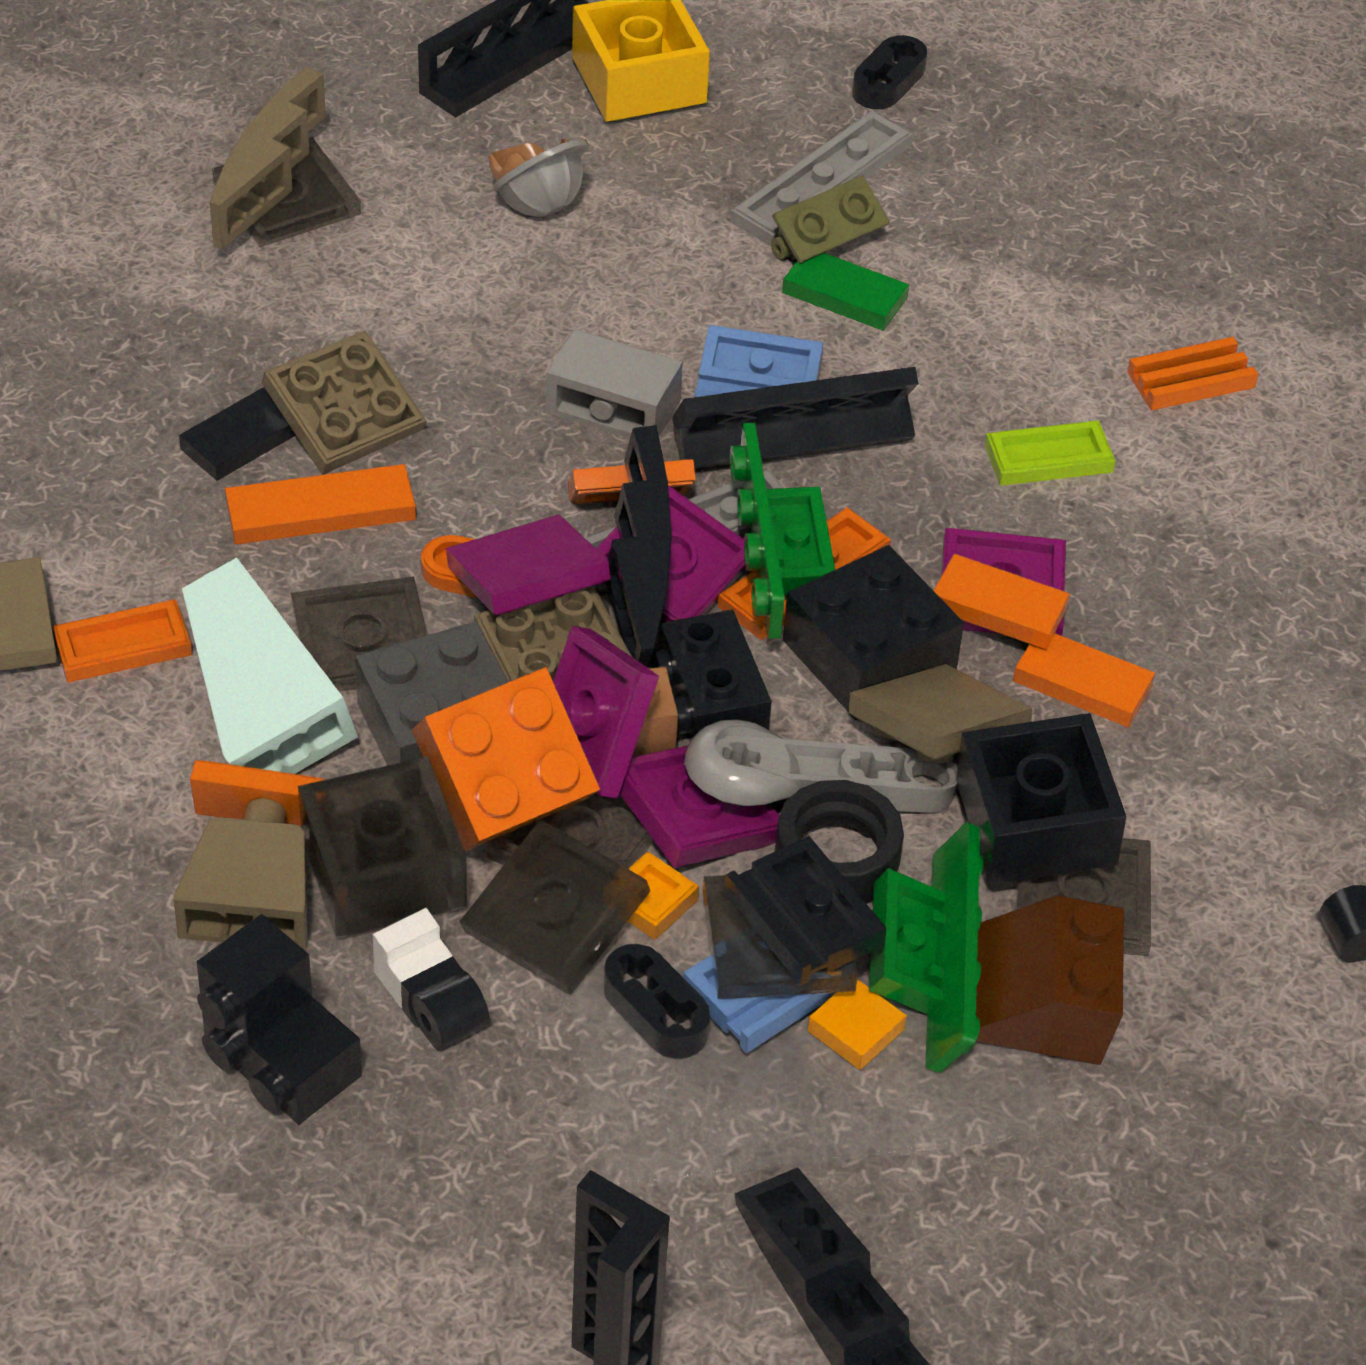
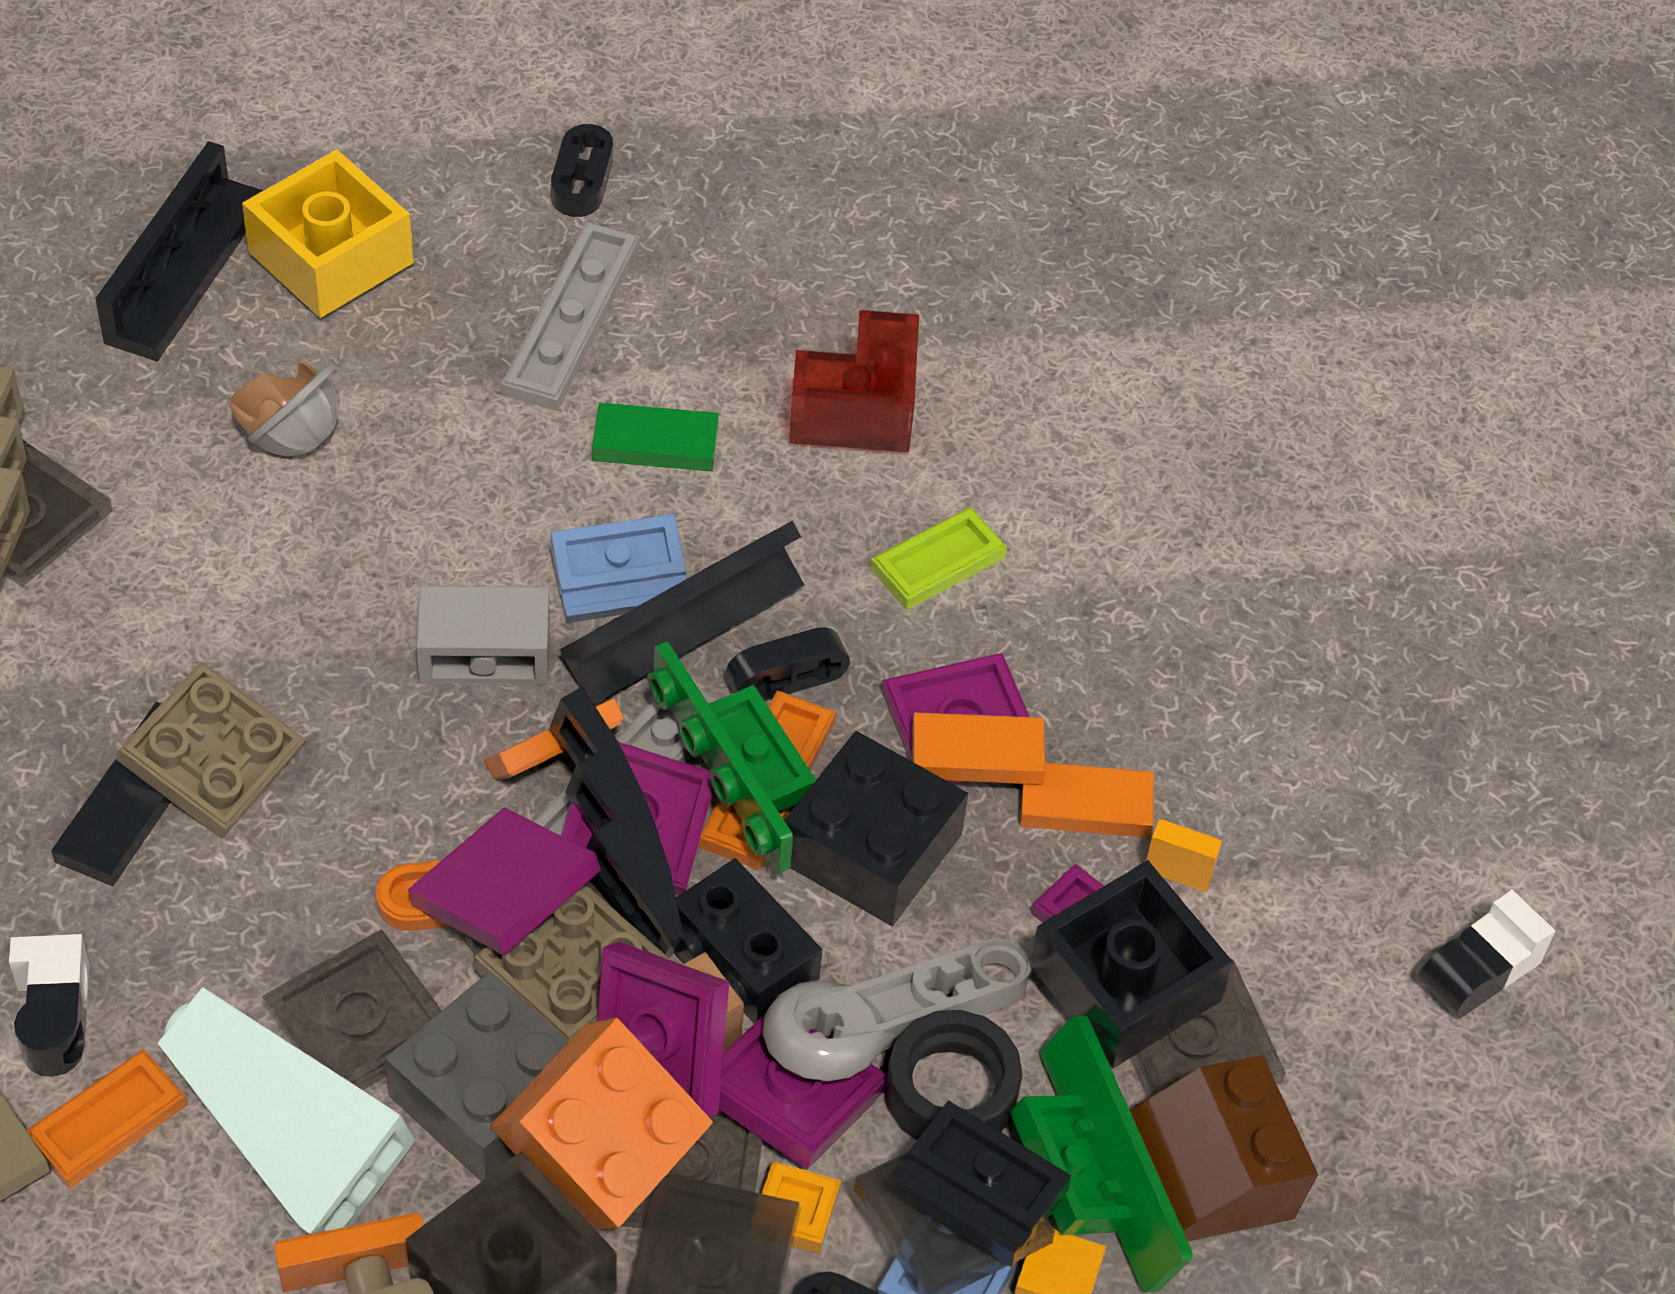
camera: 25 degrees left, 5 degrees up
orange tile [225,464,416,545] -> none
olive hinge [771,175,890,264] -> none
dark tan tile [849,664,1032,763] -> none
orange tile [1127,336,1258,411] -> none
none -> leg [9,934,90,1077]
none -> black beam [726,627,850,701]
none -> clear red brick [789,310,919,452]
none -> light orange tile [1146,819,1222,892]

